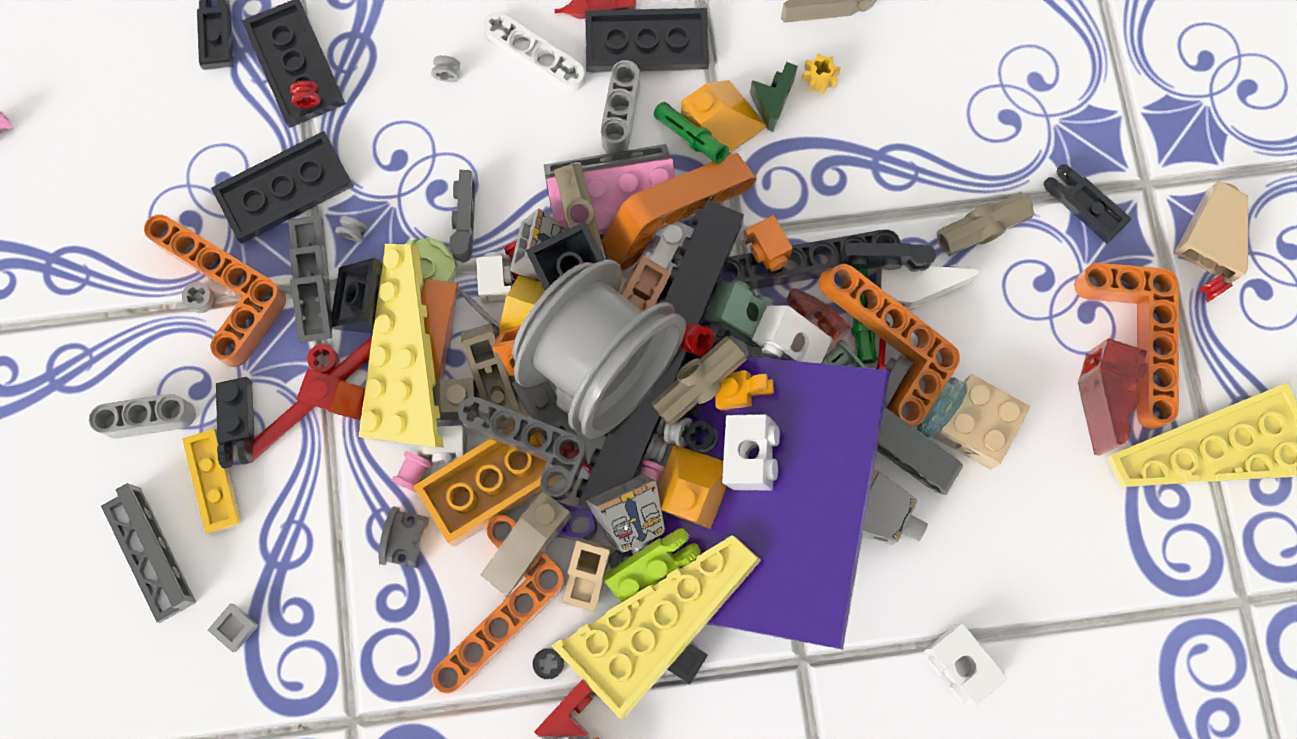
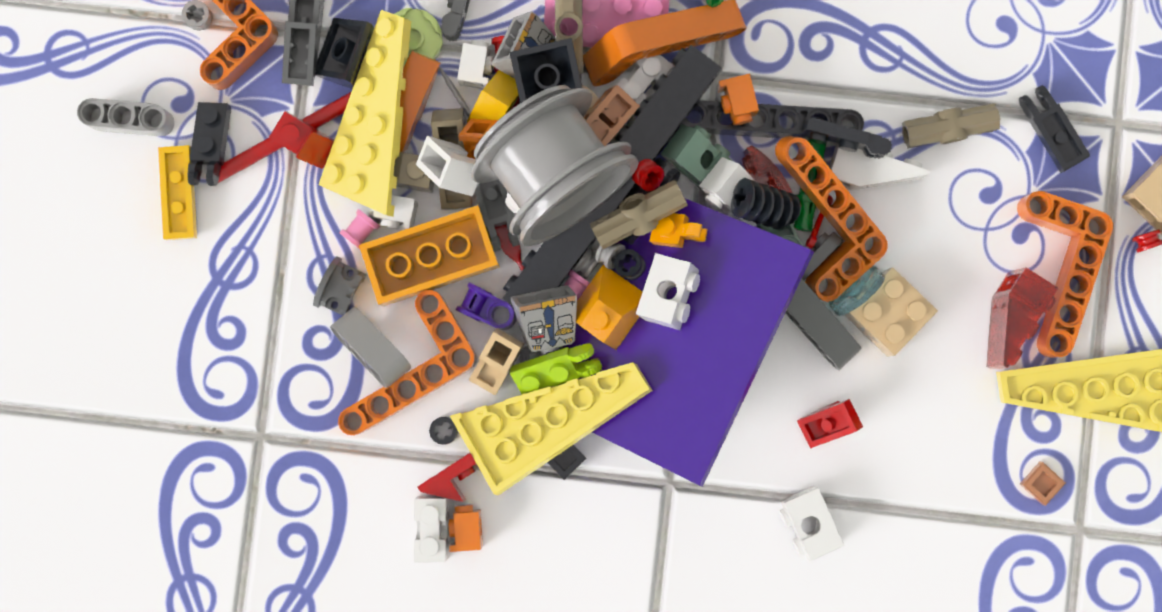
camera: 15 degrees right, 10 degrees up
dark grey fence [101,483,196,623] -> none
light grey plate [207,603,259,652] -> none
red bush [307,344,340,374] -> none
dark grey beam [458,397,586,501] -> none
slope [480,491,572,597] -> none
light grey torso [863,468,928,545] -> none
none -> light grey beam [330,307,411,388]
none -> white brick [416,136,480,196]
none -> black piece [731,177,801,230]
none -> slope [797,399,863,449]
none -> nougat tile [1019,461,1066,506]

